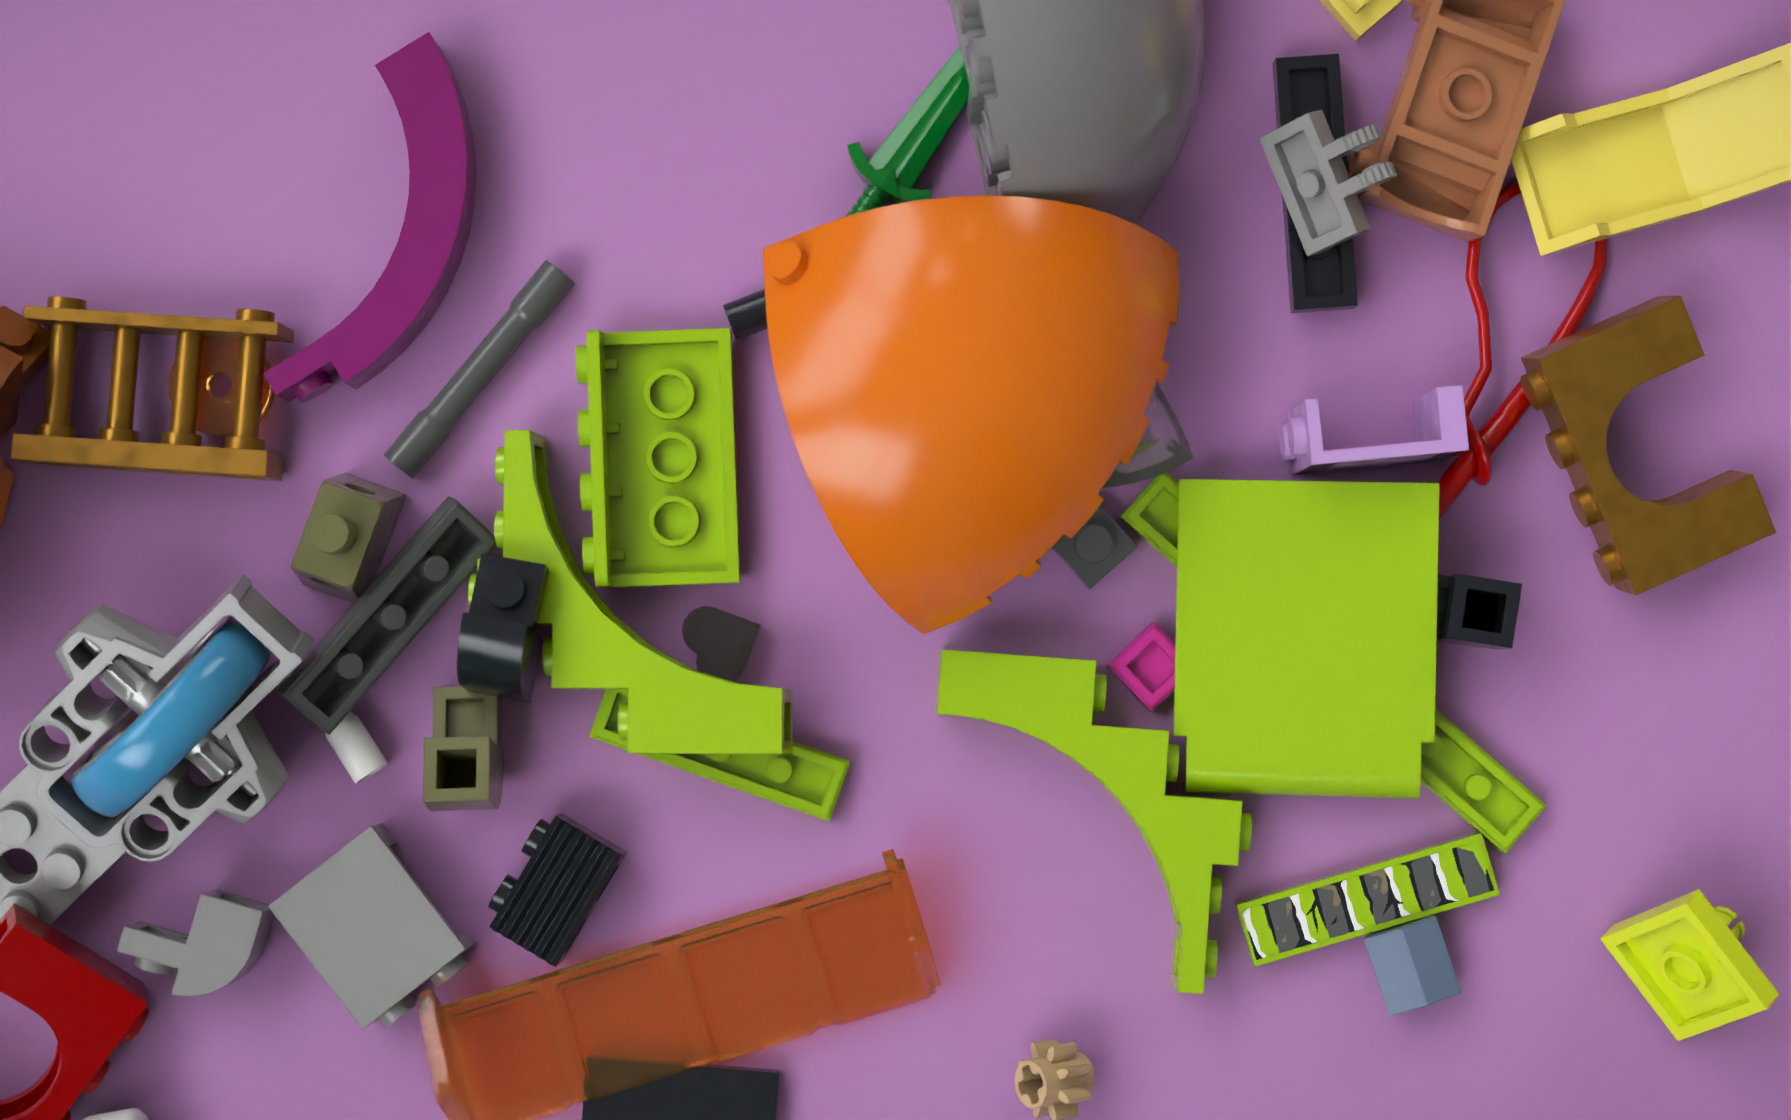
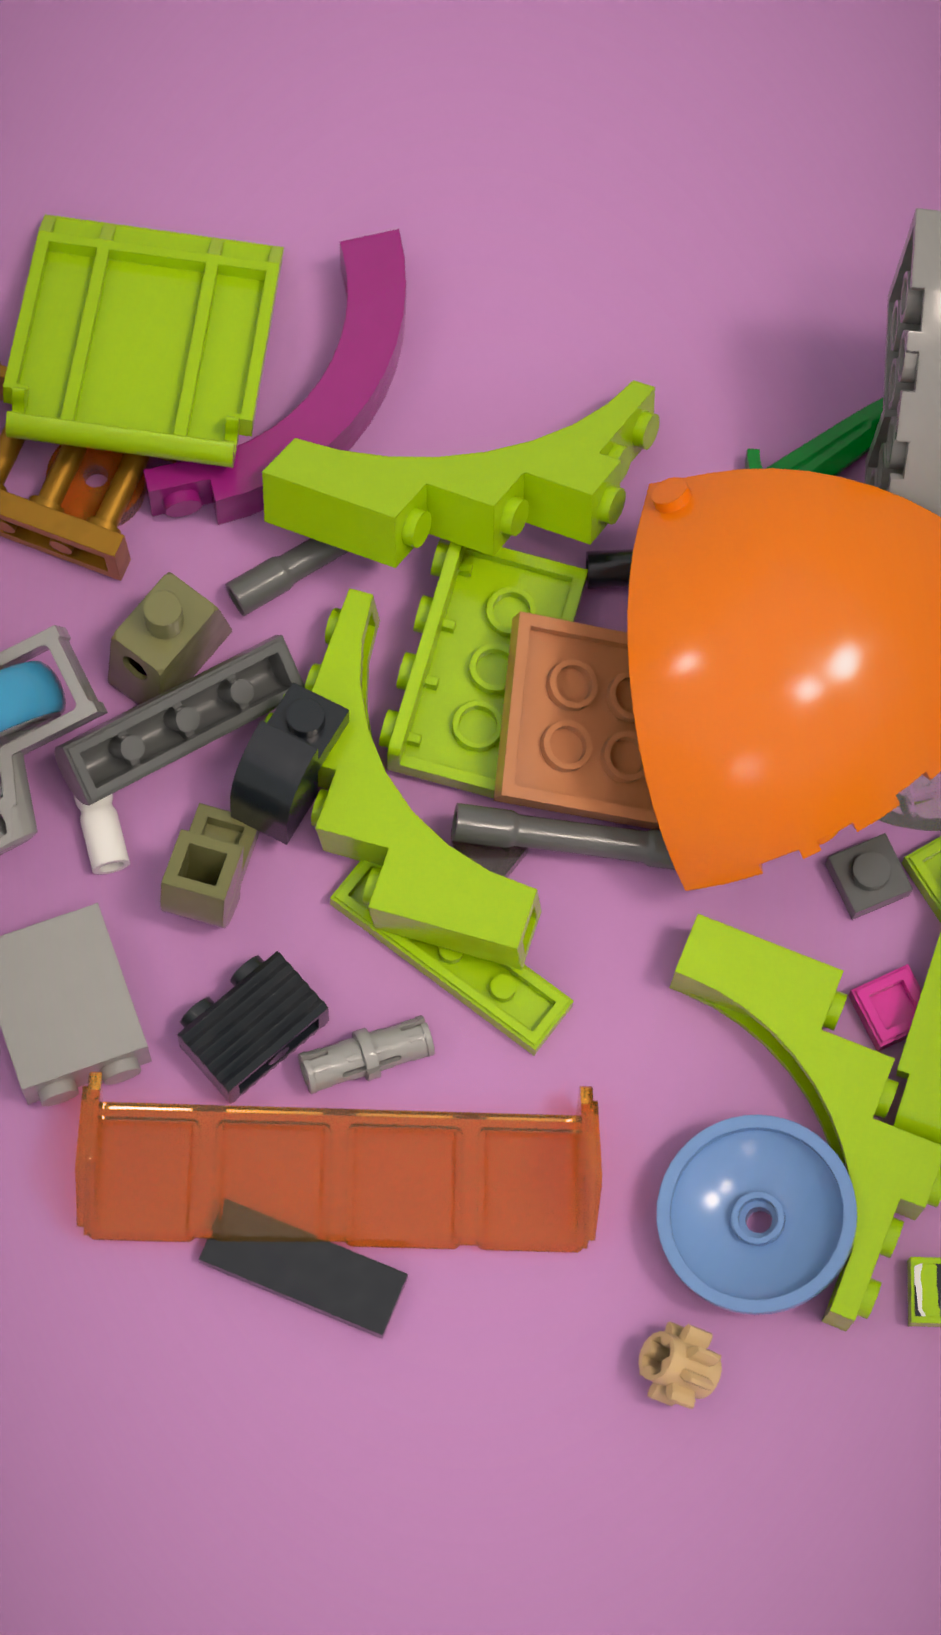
camera: 15 degrees right, 15 degrees down
none -> lime piece [3,214,284,468]
none -> lime arch [262,380,660,568]
none -> light grey pin [298,1015,435,1094]
none -> dark grey piece [451,803,675,870]
none -> nougat plate [494,611,660,830]
none -> medium blue dish [656,1115,857,1315]

